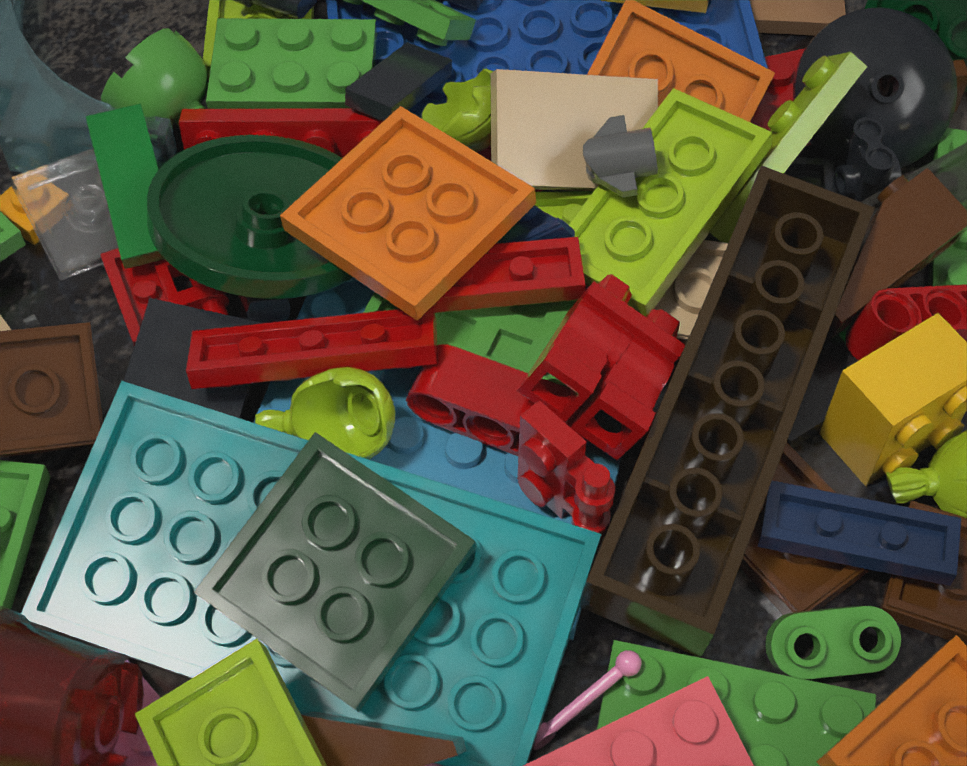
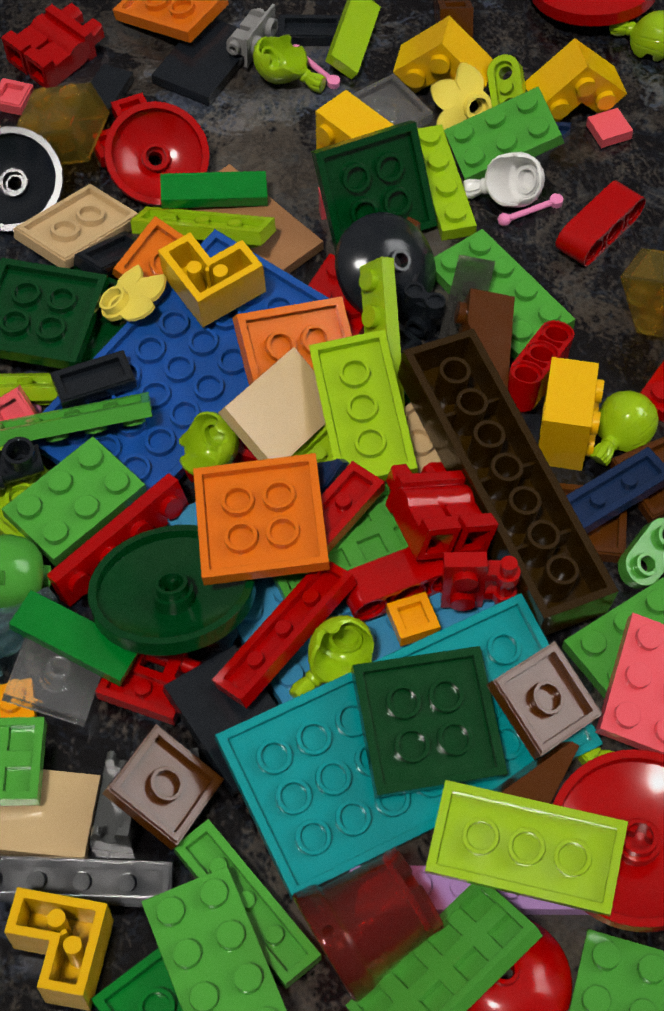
camera: 45 degrees left, 0 degrees up
black tile [345,42,452,121] -> none
bright pink hinge [533,650,642,750] -> none
dark grey piece [583,115,658,197] -> none
none -> light orange plate [386,591,441,647]
none -> tile [486,641,603,760]

